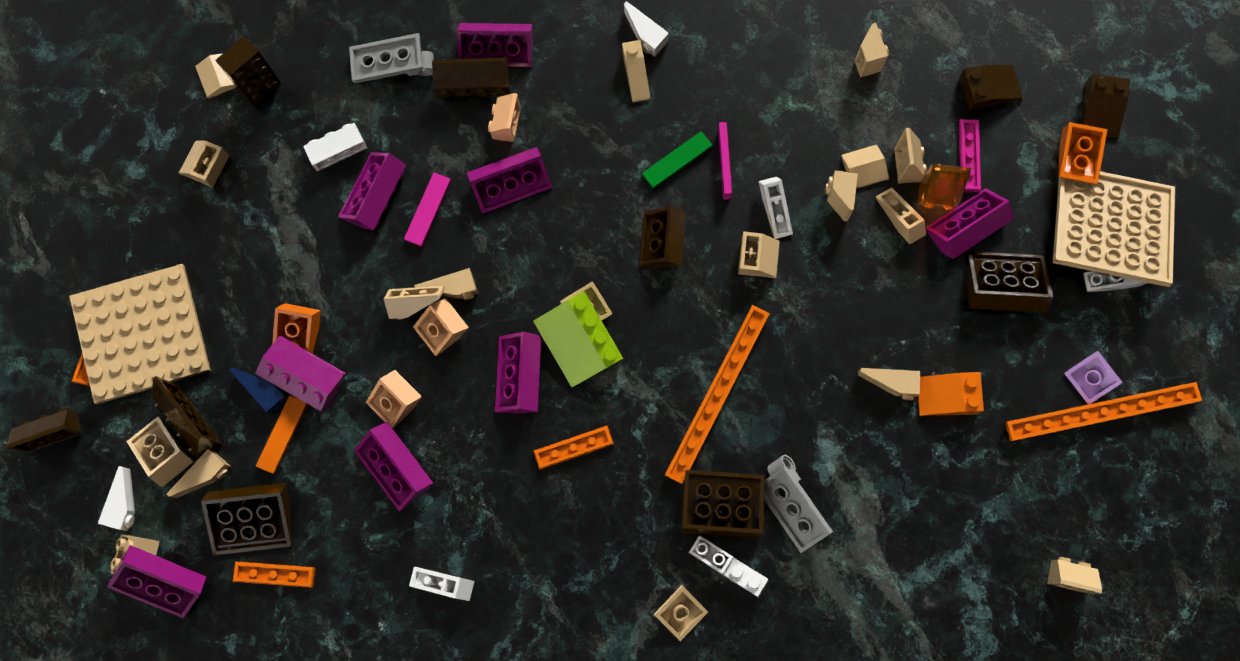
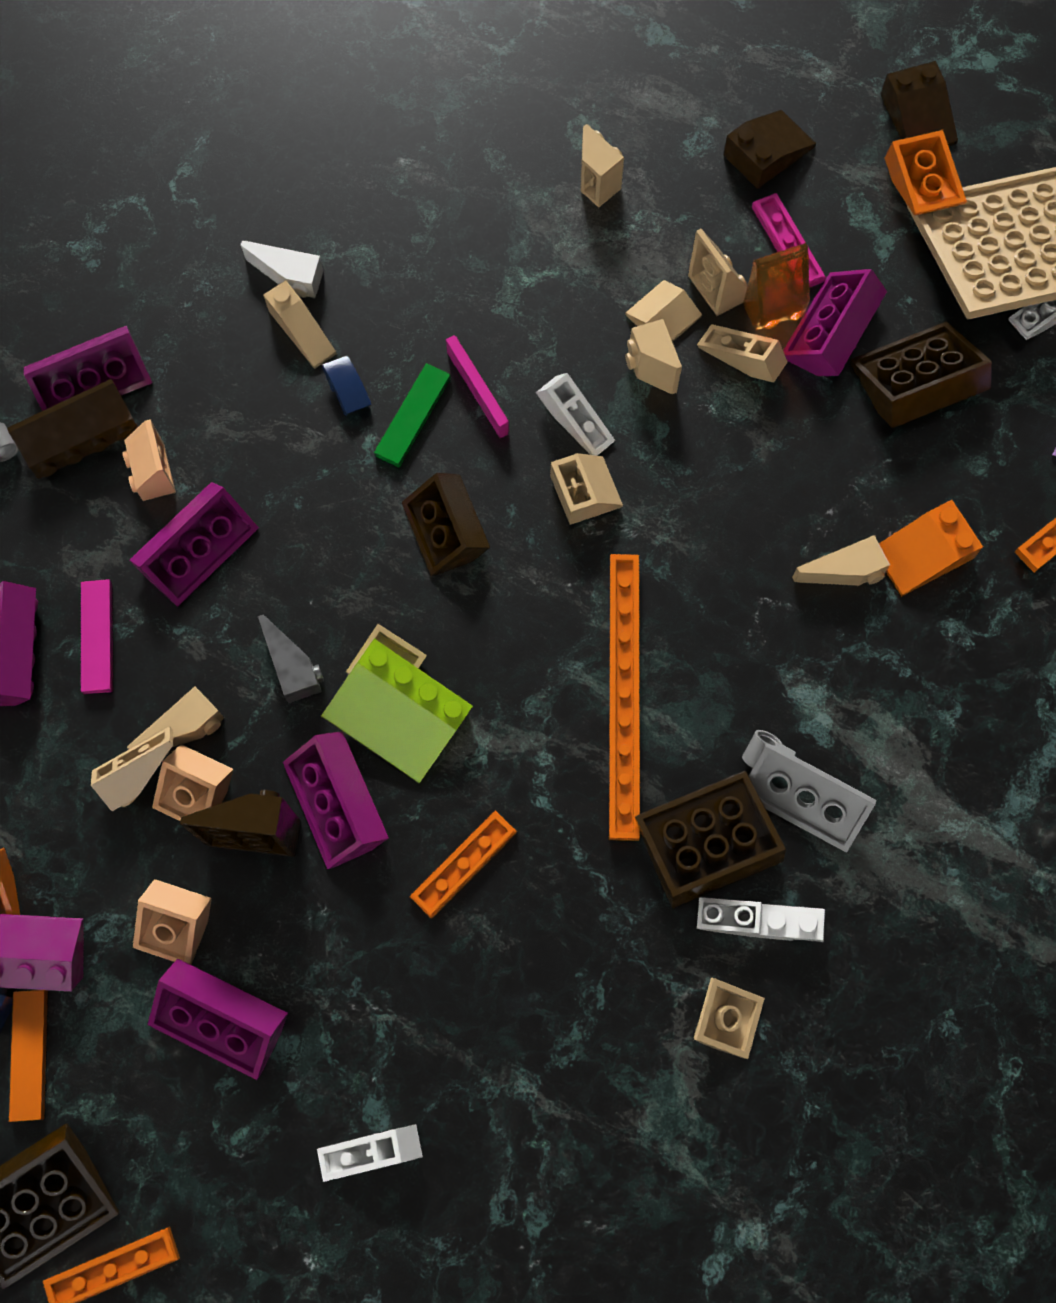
camera: 30 degrees left, 5 degrees down
none -> dark brown slope [180,790,301,857]
none -> flat silver slope [258,615,324,703]
none -> dark blue slope [322,356,372,415]

